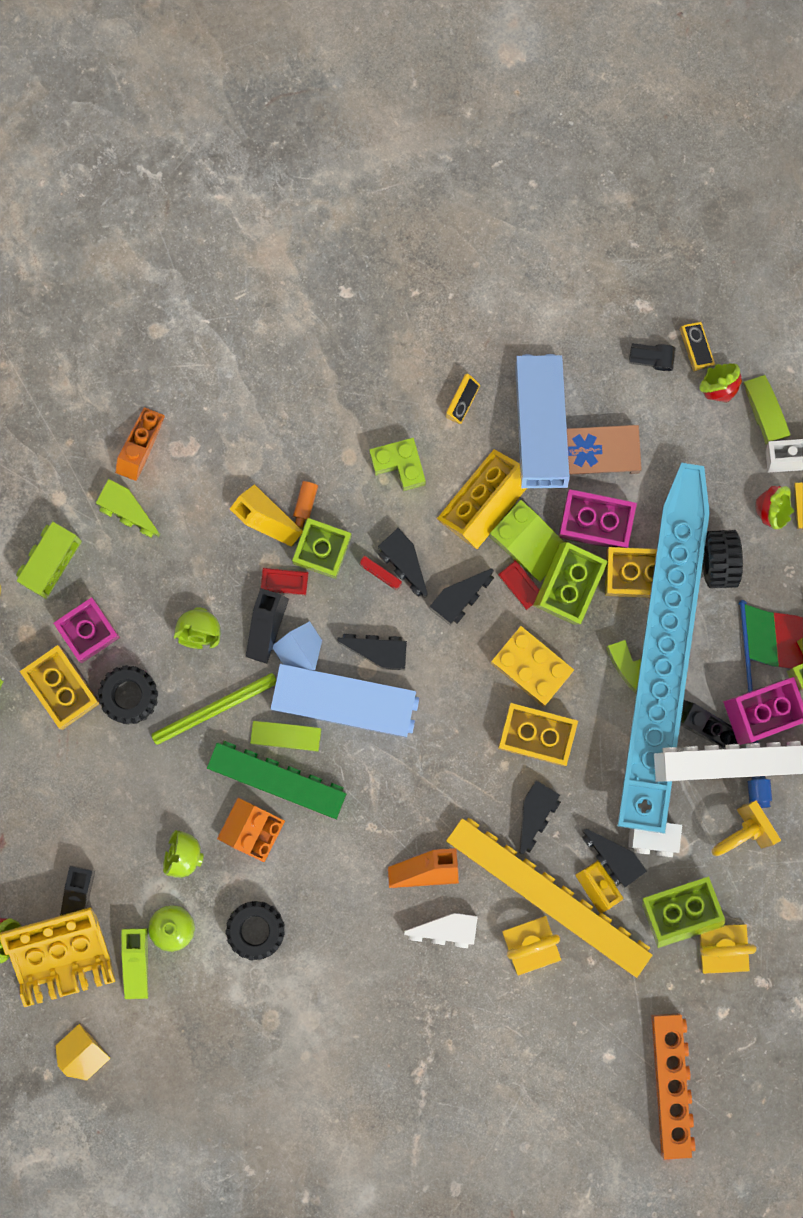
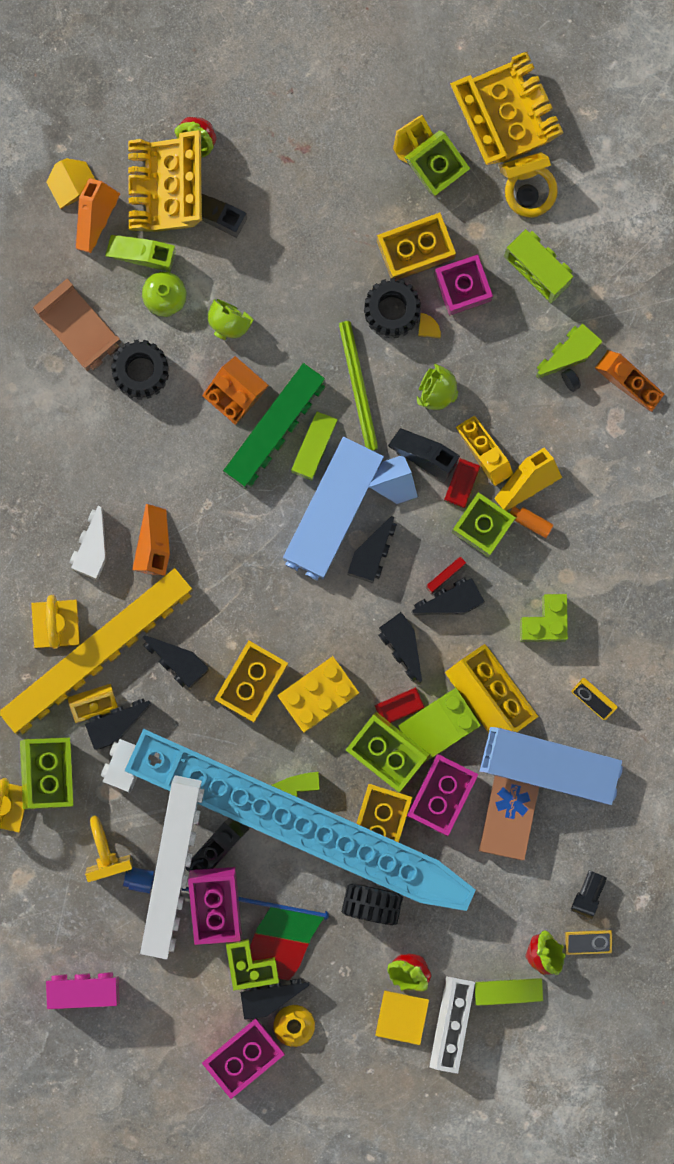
camera: 105 degrees right, 0 degrees up
none -> nougat panel [33,279,121,371]
none -> orange slope [76,178,120,253]
none -> yellow tile [418,313,441,338]
none -> yellow slope [456,415,513,486]
none -> black tile [561,369,581,392]

